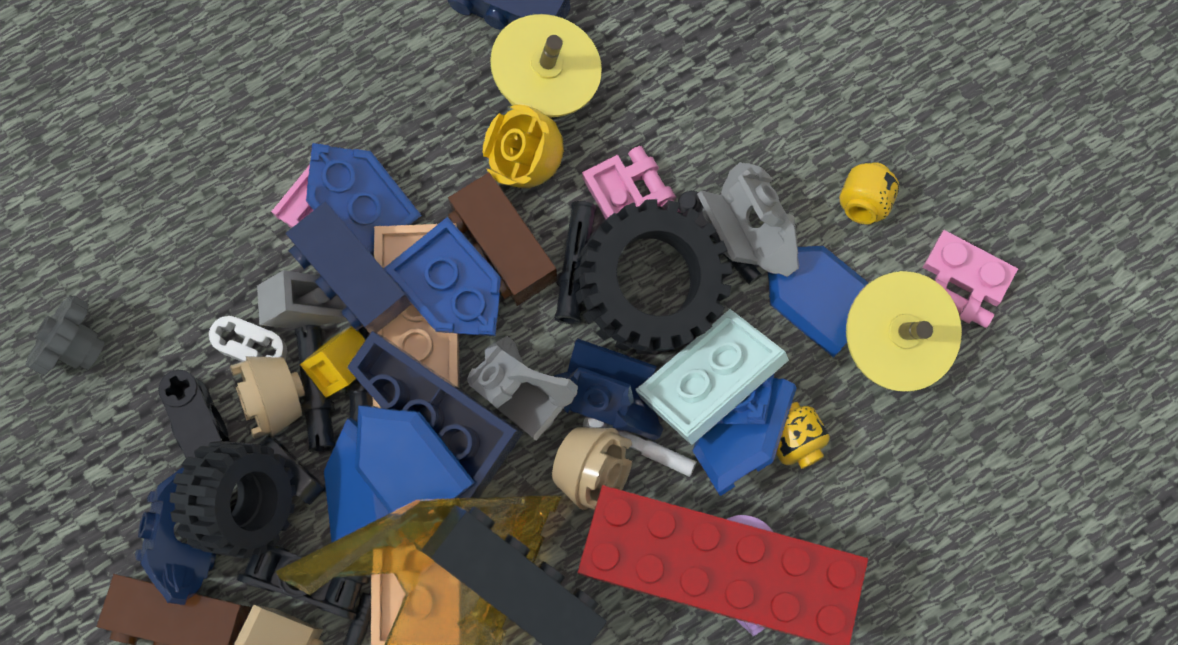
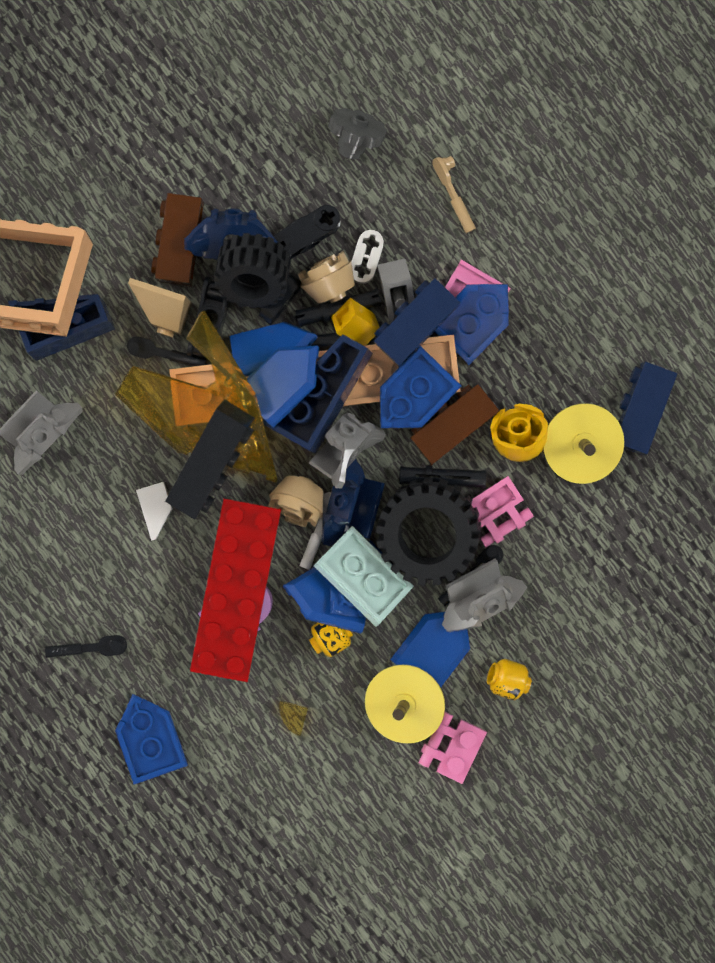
camera: 80 degrees right, 15 degrees up
none -> clear yellow tile [279,700,308,736]
none -> tan piece [433,156,476,234]

